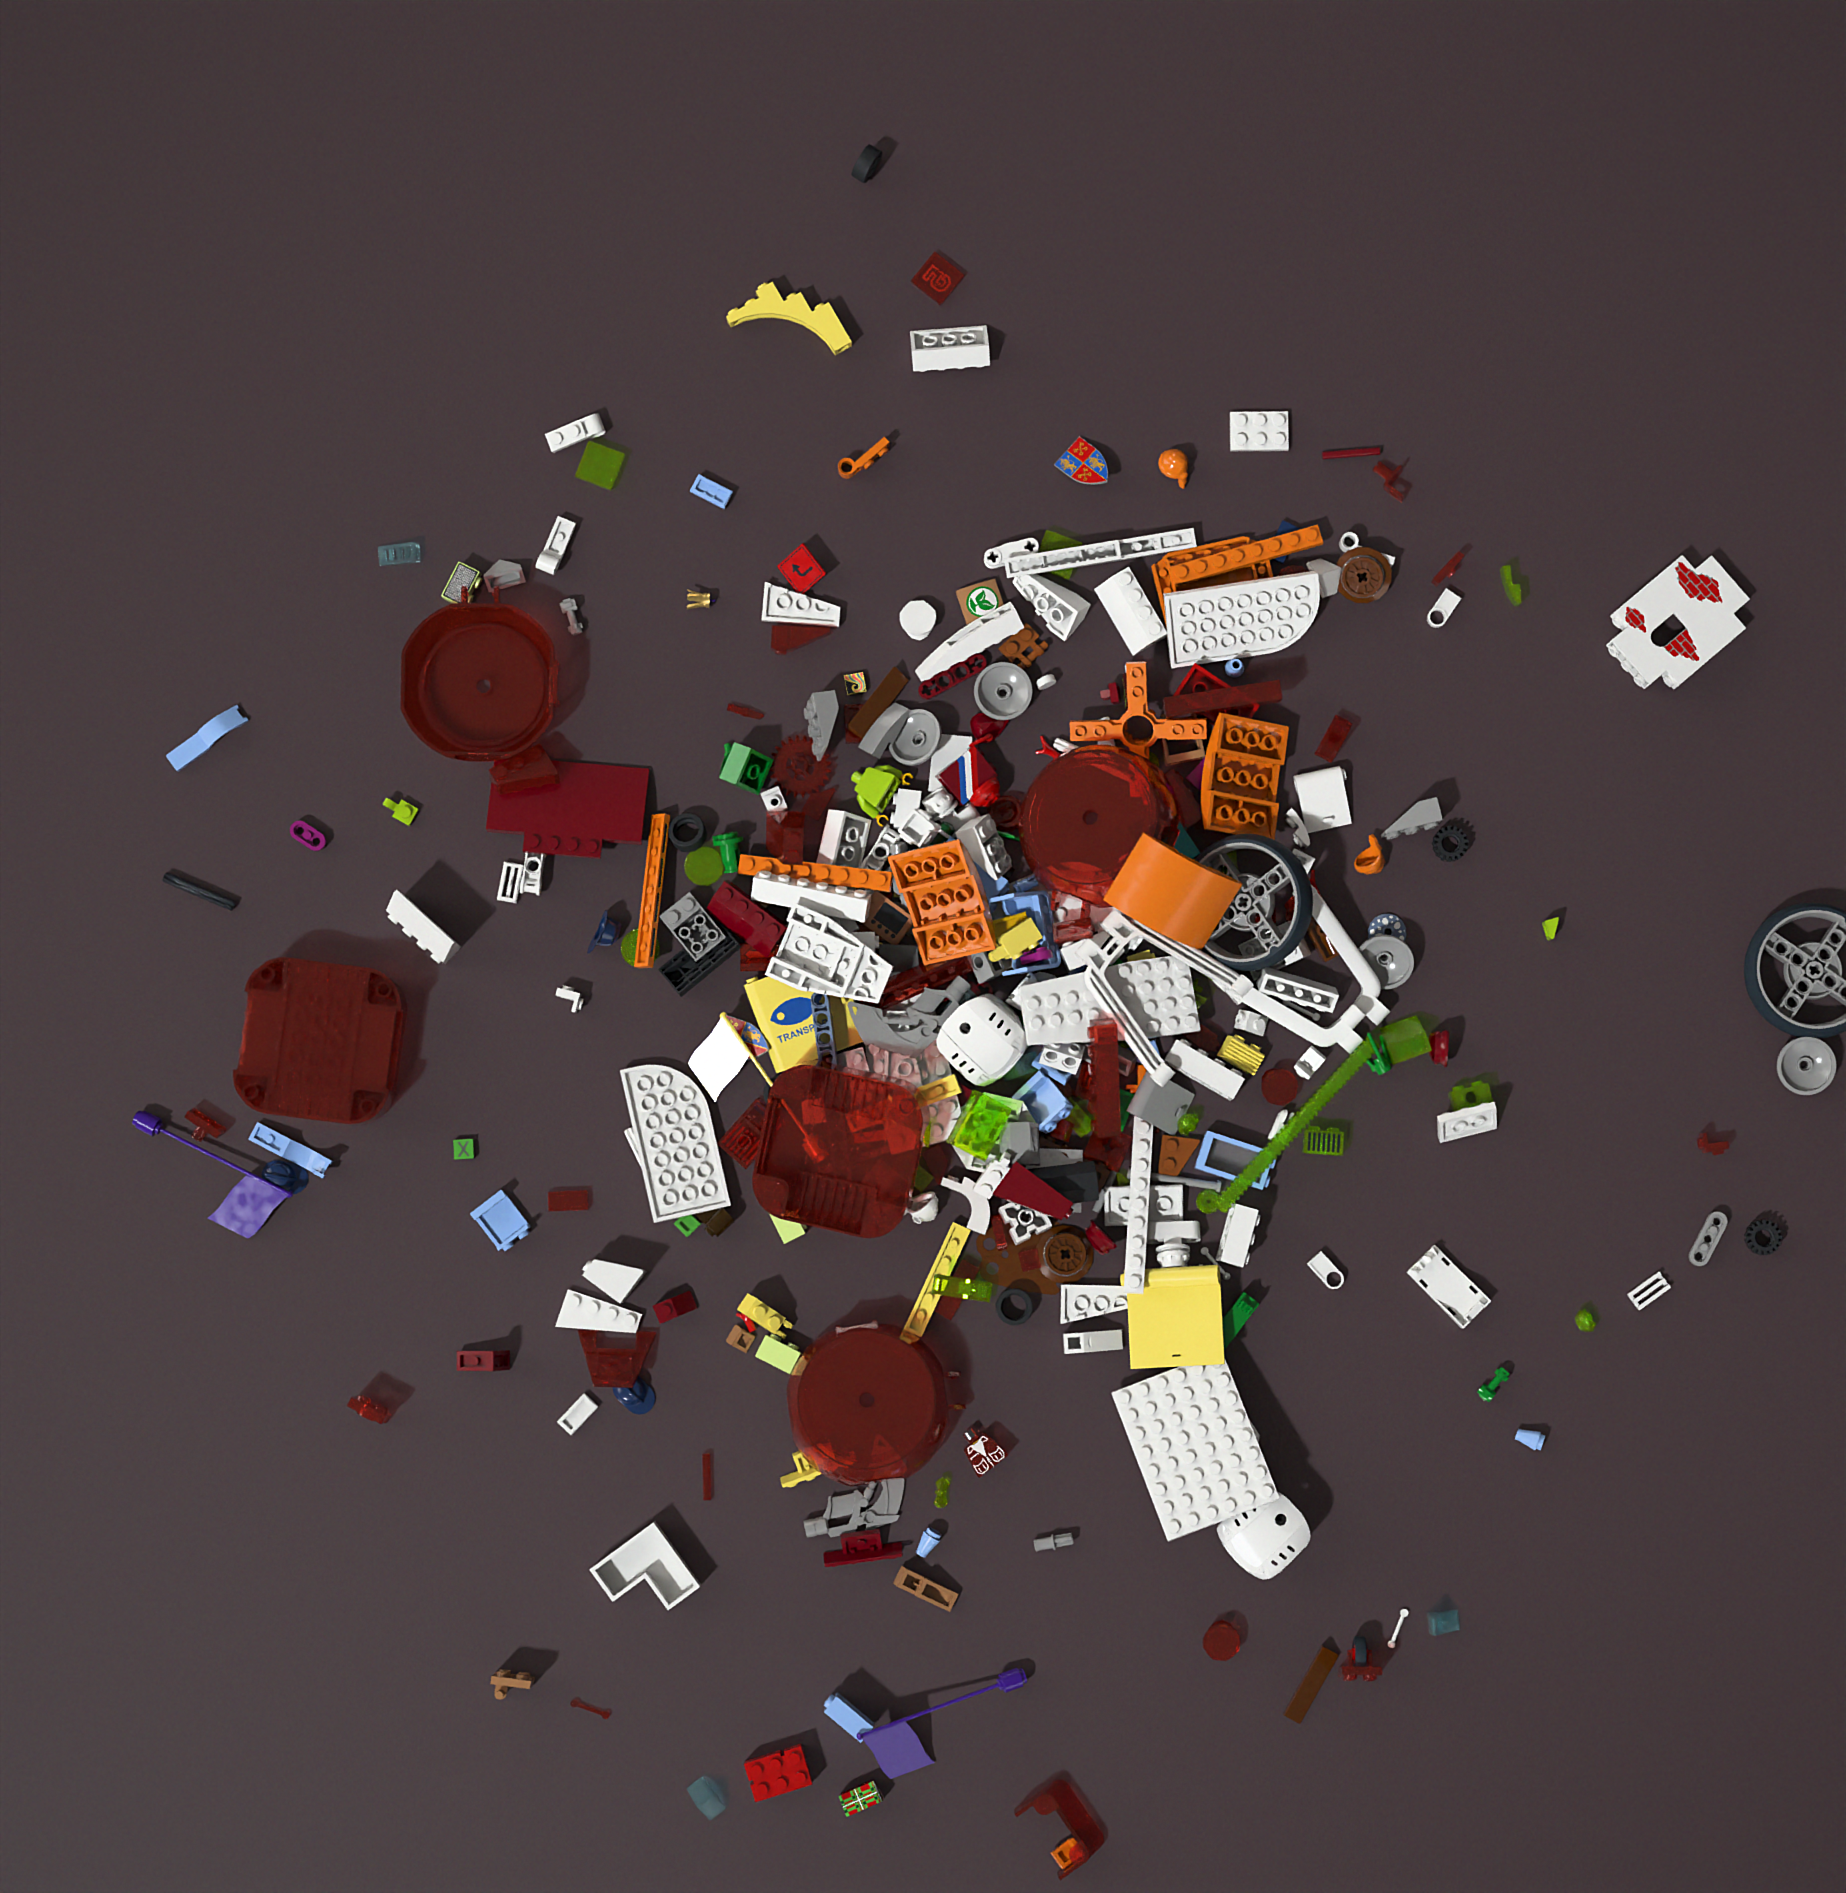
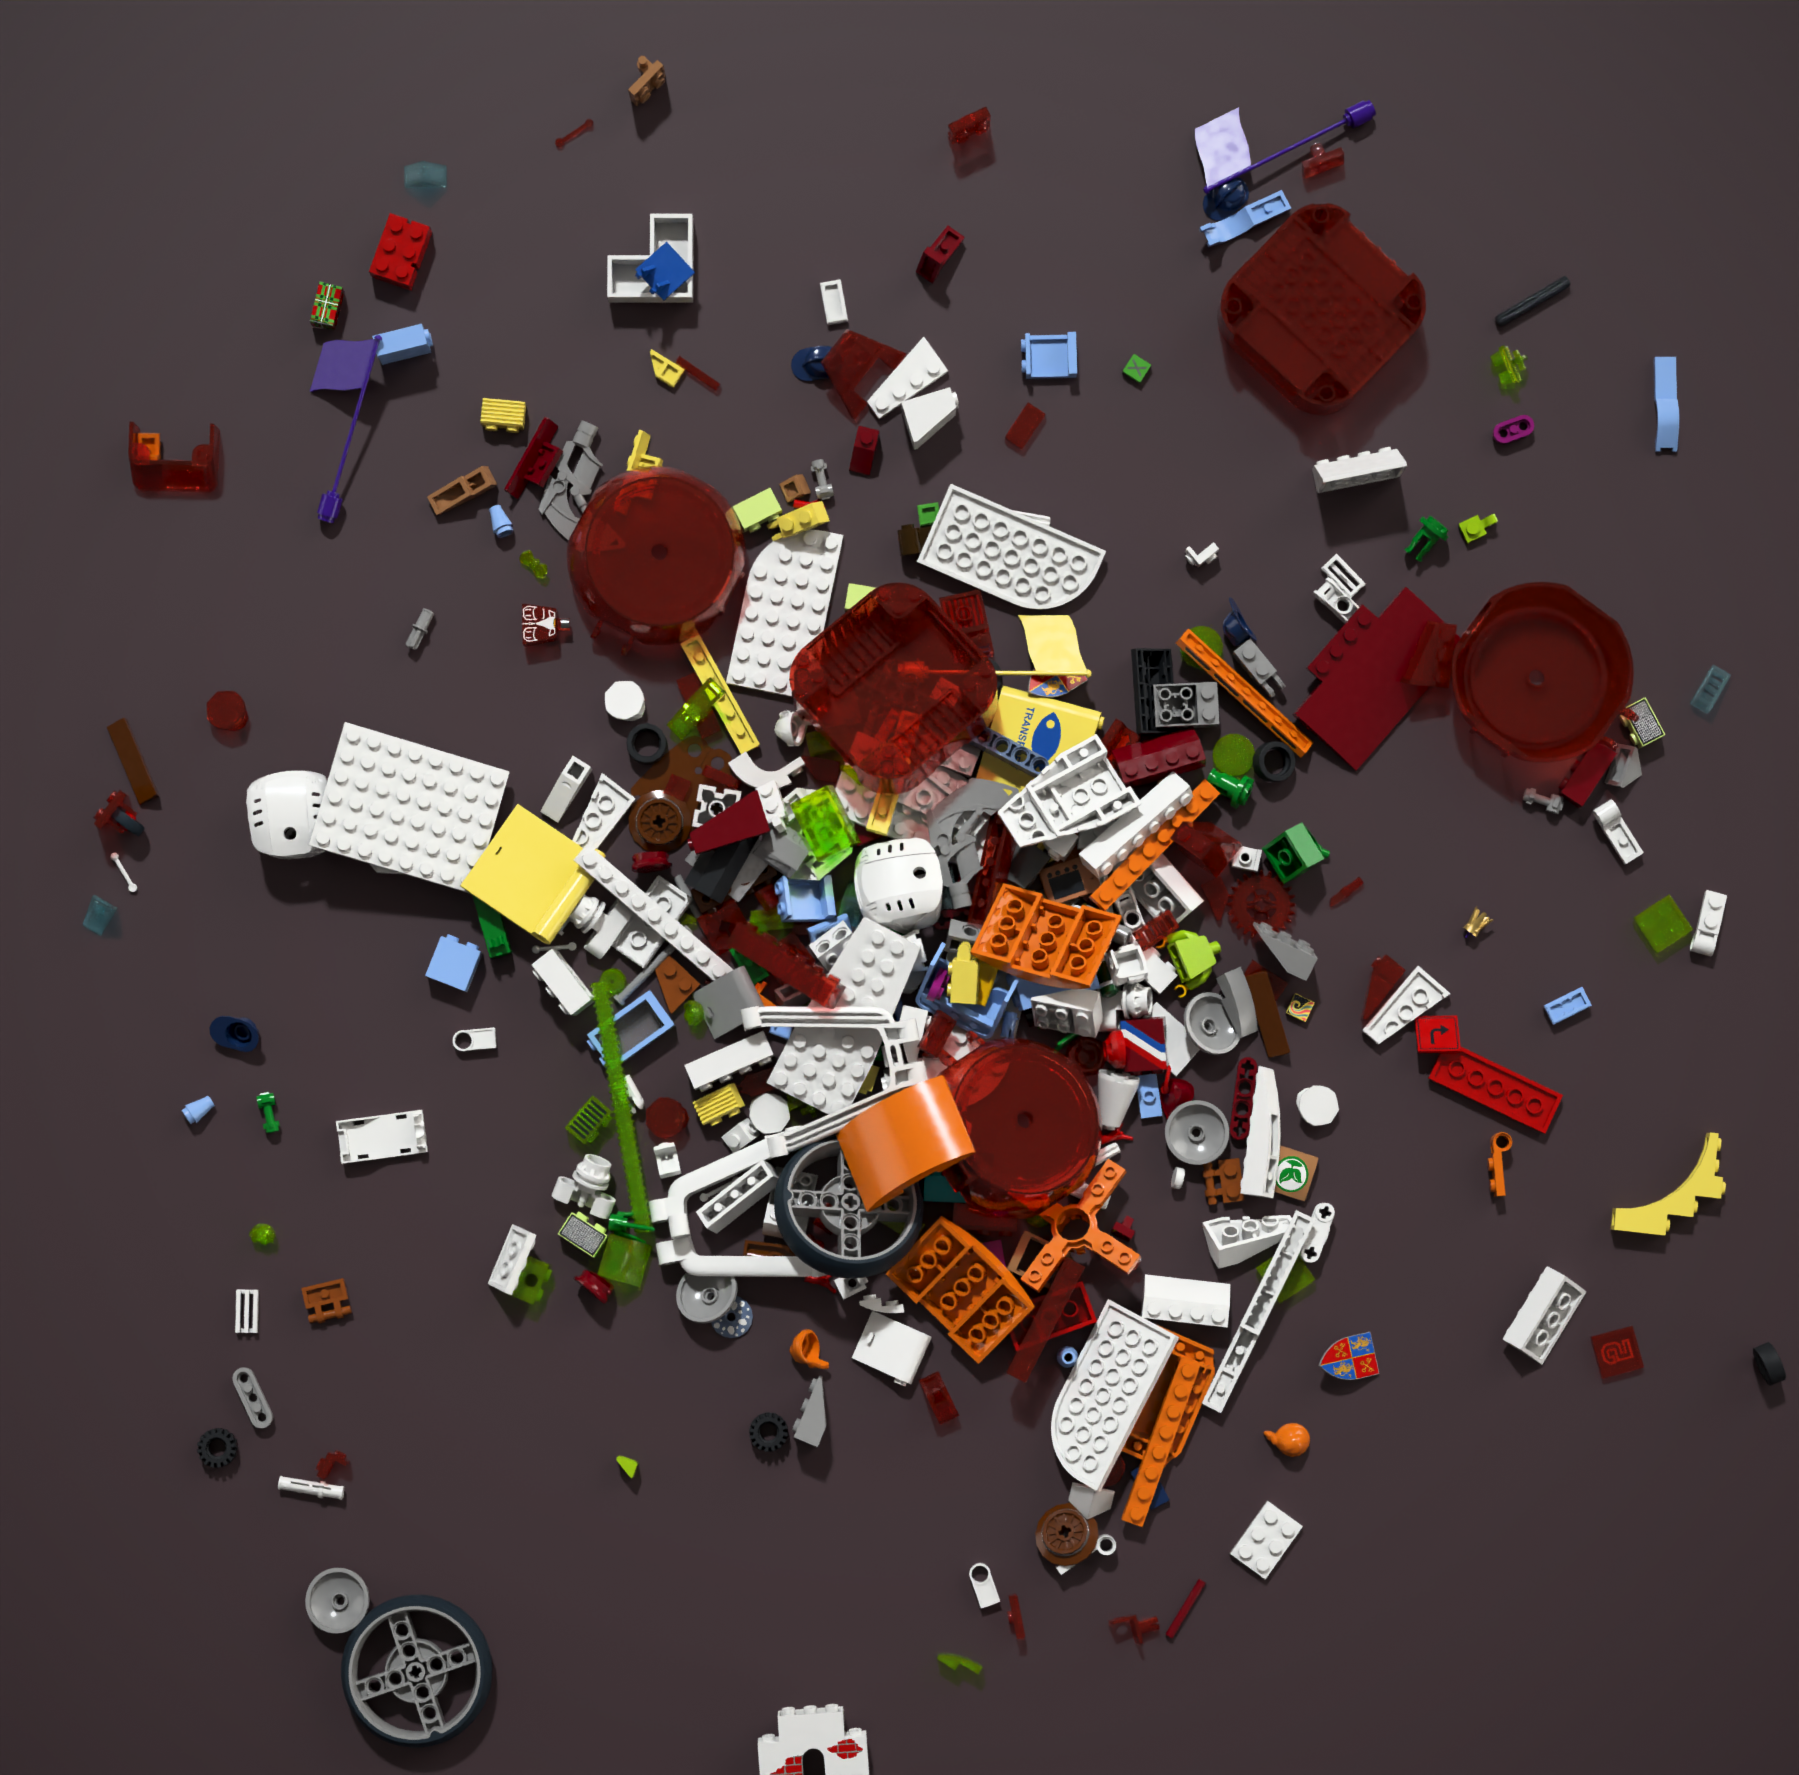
camera: 125 degrees right, 0 degrees up
none -> dark blue piece [209,1016,259,1052]
none -> white pin [278,1476,344,1500]
none -> dark orange plate [301,1278,352,1324]
none -> light blue piece [425,934,483,992]
none -> light yellow brick [480,398,526,433]
none -> white beam [552,1154,616,1219]
none -> brick [558,1211,609,1257]
none -> white hat [605,681,645,721]
none -> blue plate [635,241,695,301]
none -> light yellow tile [650,349,685,388]
none -> white plate [726,530,843,701]
none -> white hat [749,1093,790,1134]
none -> light grey bar [811,459,834,500]
none -> white cone [1098,1069,1140,1130]
none -> clear red slope [1132,910,1179,951]
none -> light blue plate [1137,1074,1162,1119]
none -> light grey hinge [1232,639,1286,698]
none -> green piece [1404,515,1449,562]
none -> red plate [1428,1047,1563,1134]
none -> clear neon green hips [1490,345,1528,385]
none -> dark red brick [1558,739,1617,808]

